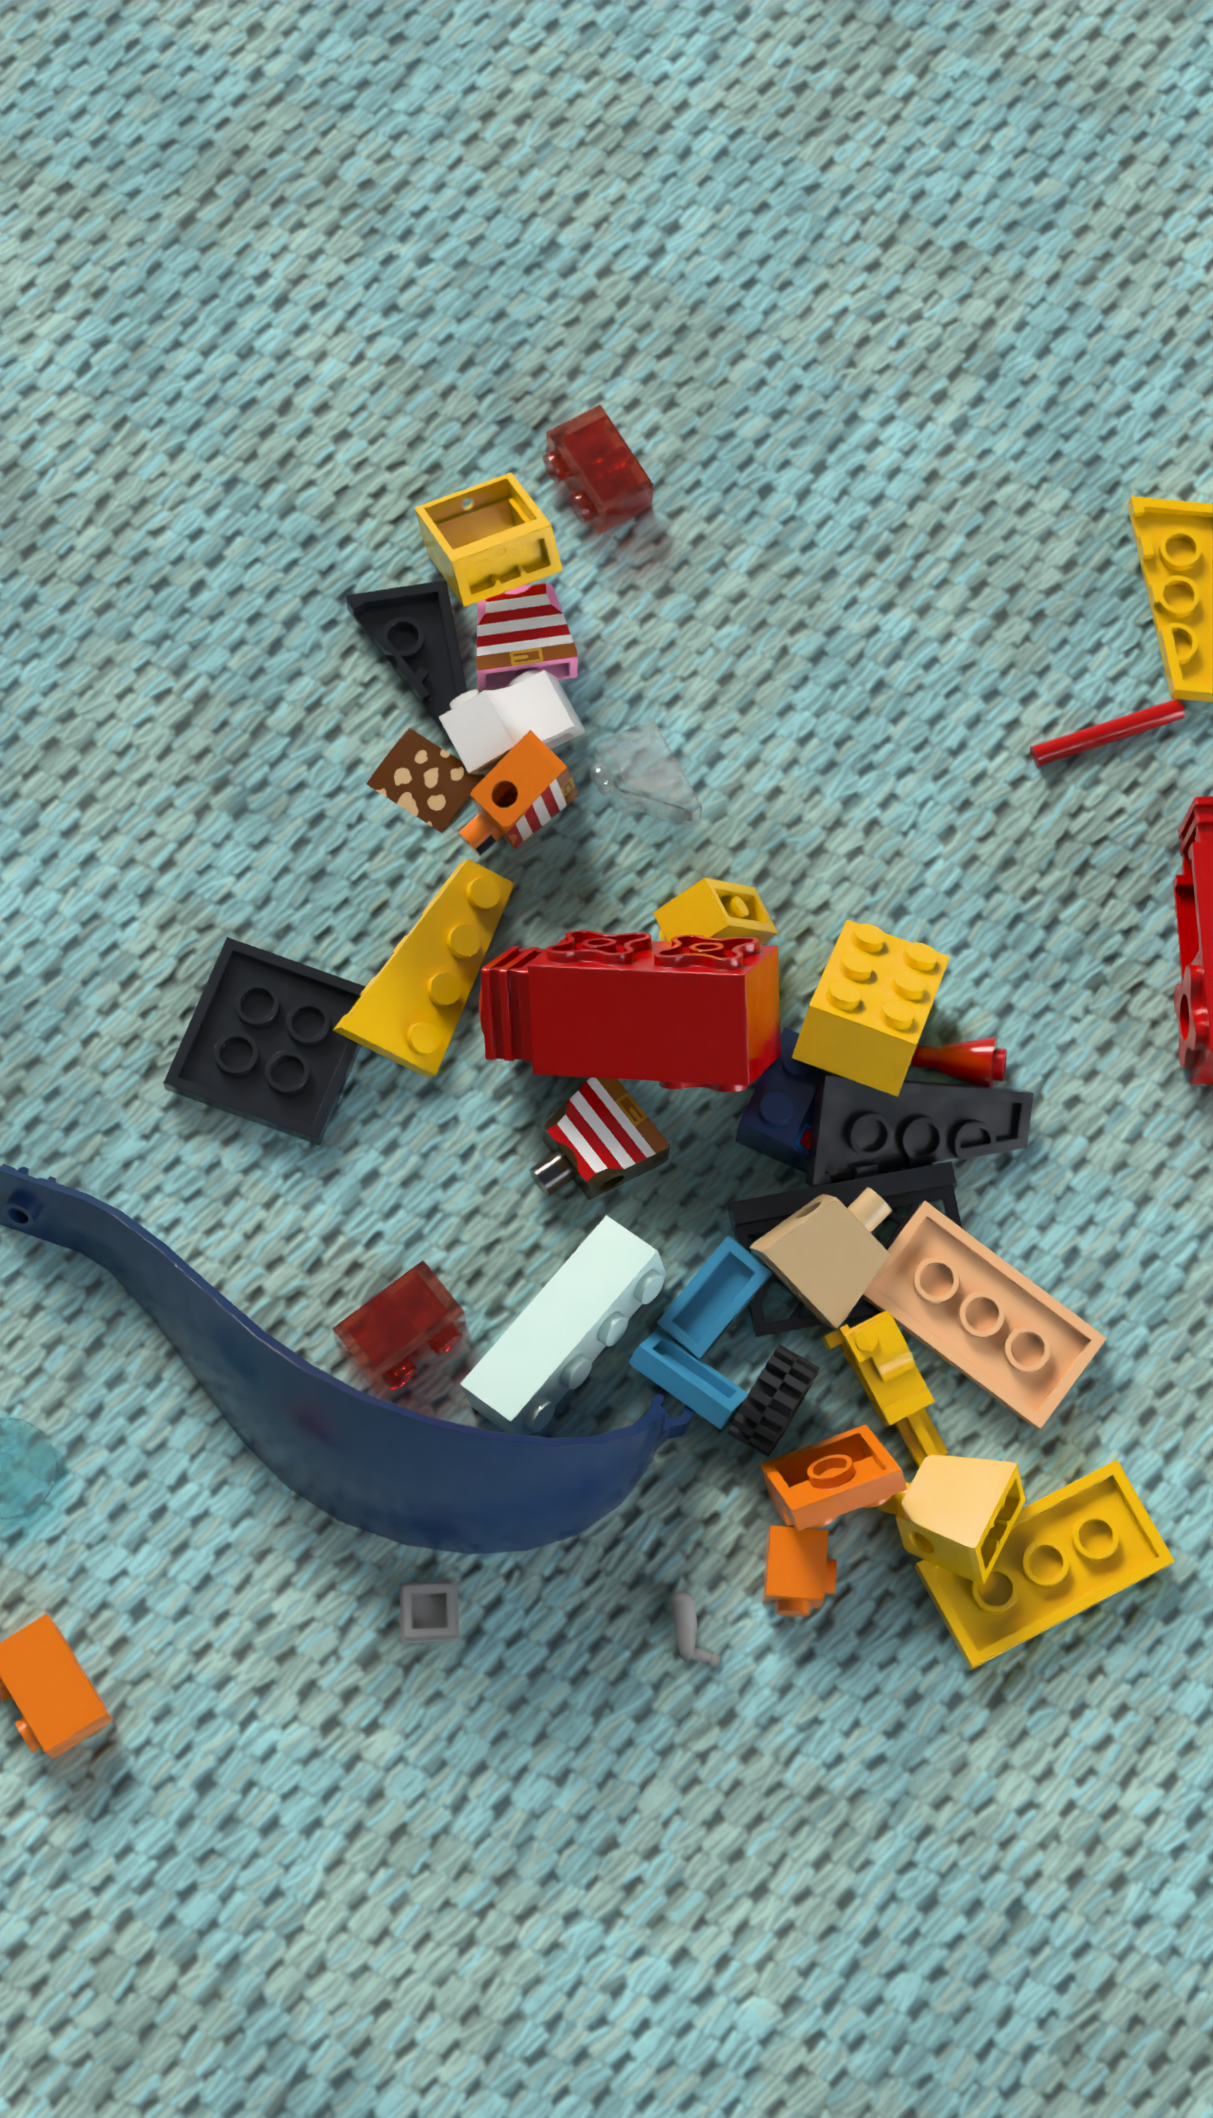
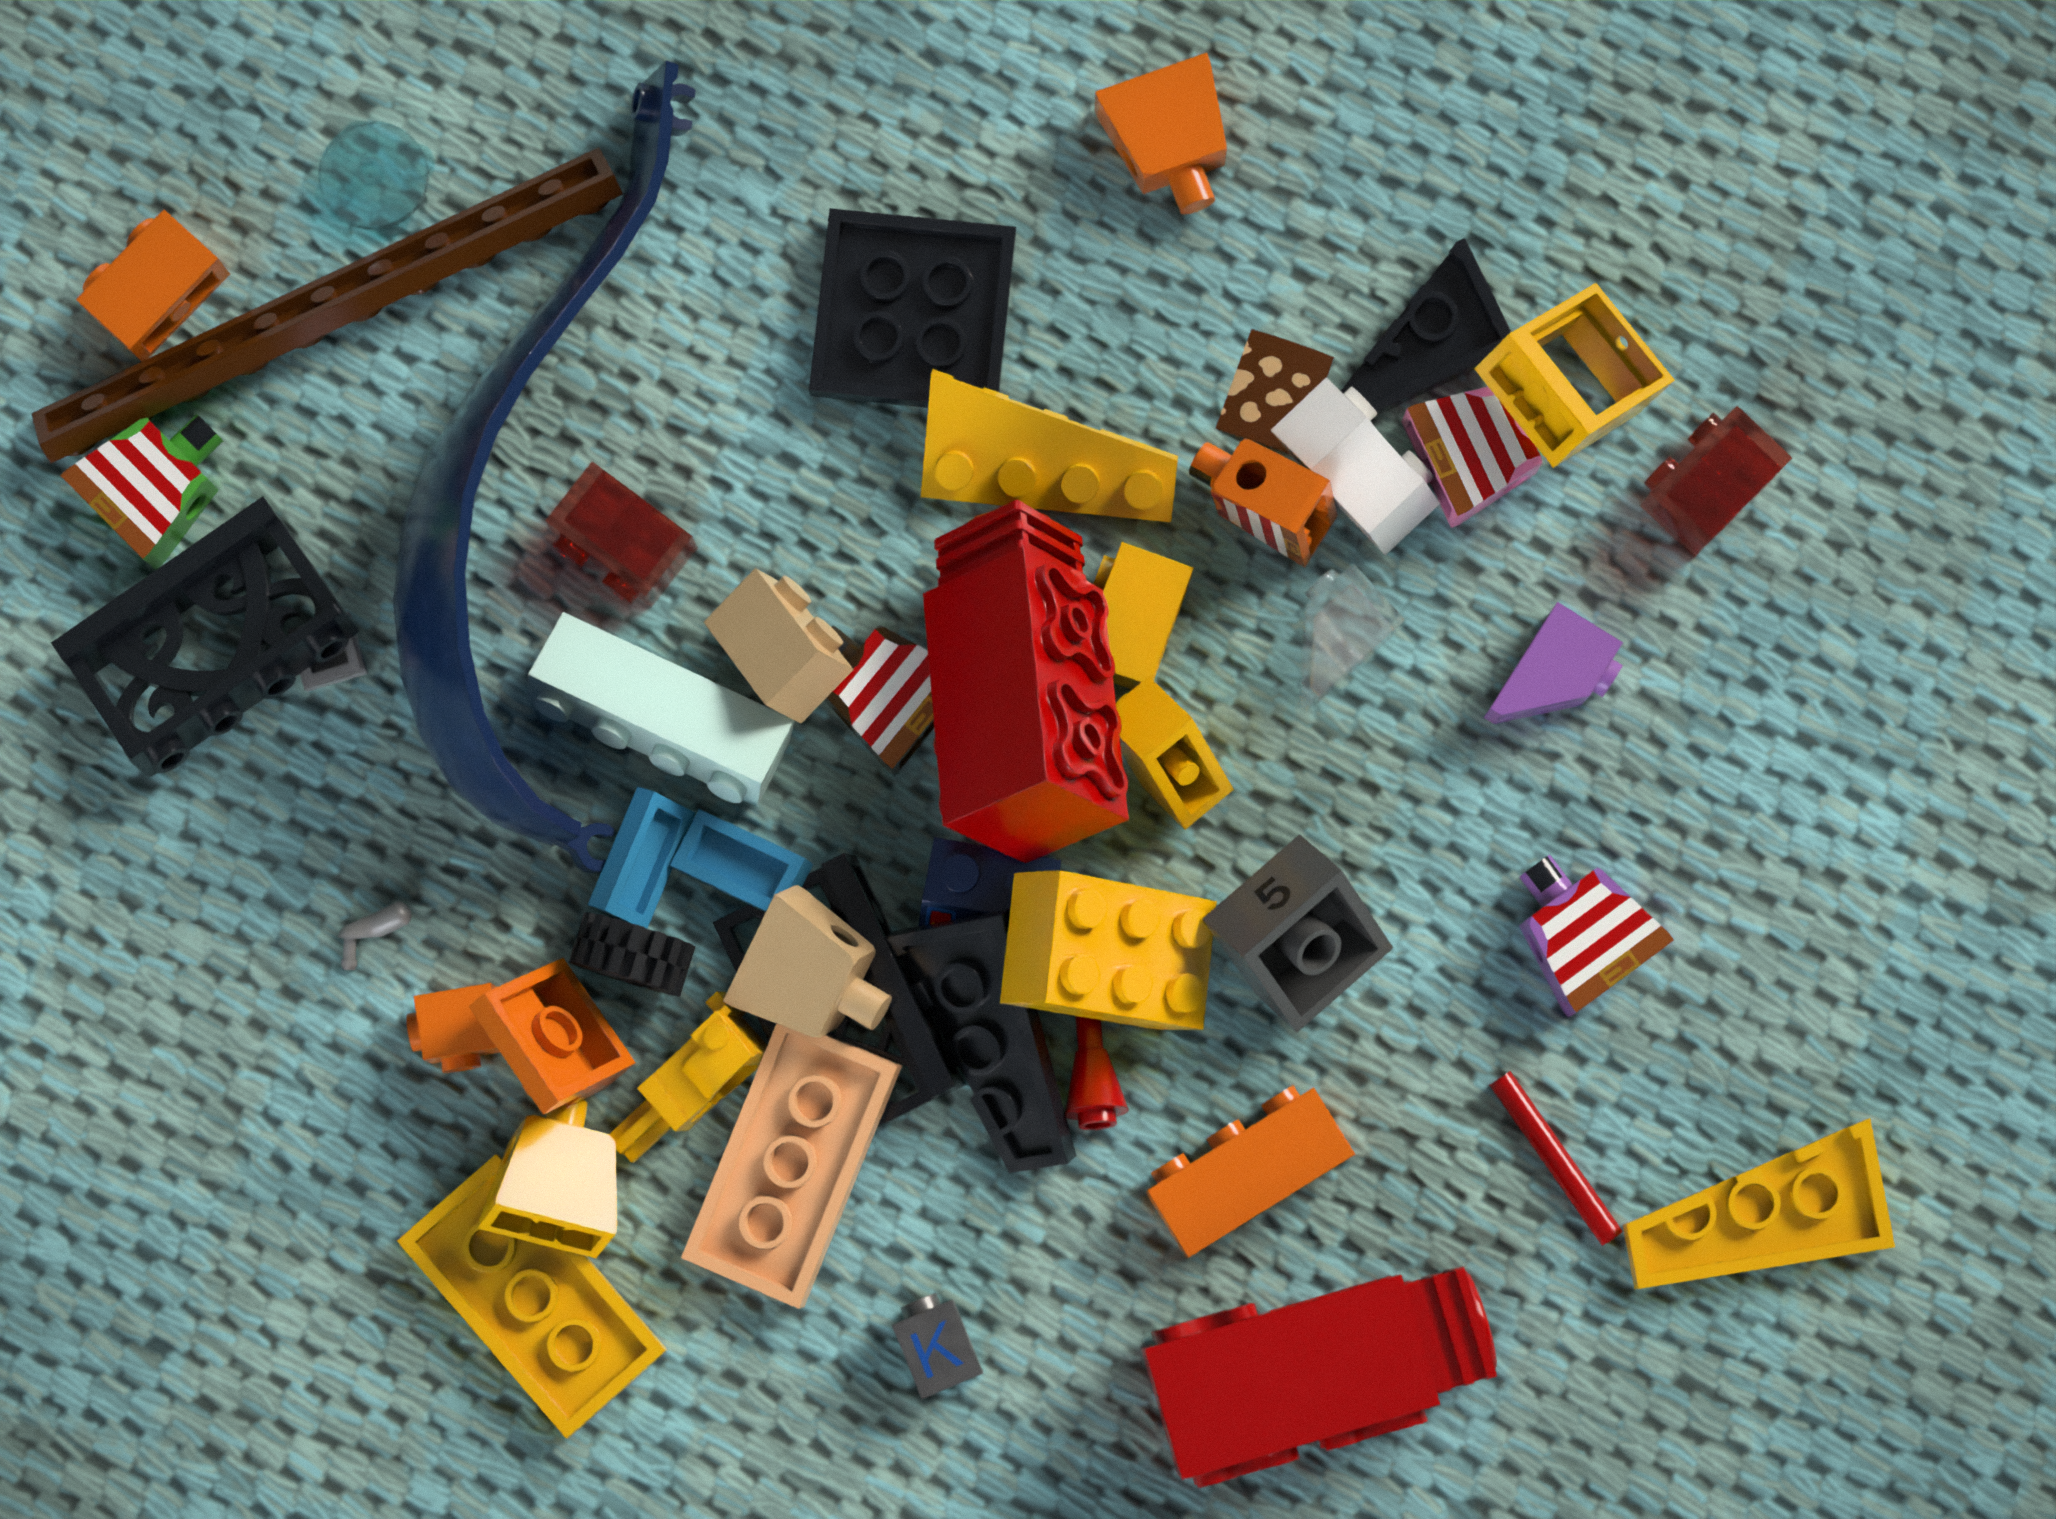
camera: 80 degrees right, 10 degrees up
none -> reddish brown plate [31,147,623,463]
none -> black fence [51,496,359,777]
none -> torso [60,414,224,570]
none -> tan brick [704,568,854,723]
none -> flat silver brick [892,1293,984,1399]
none -> orange torso [1094,52,1227,215]
none -> yellow brick [1094,542,1194,690]
none -> orange brick [1146,1085,1355,1259]
none -> dark grey brick [1202,834,1393,1033]
none -> medium lavender slope [1483,602,1623,724]
none -> torso [1519,855,1674,1017]

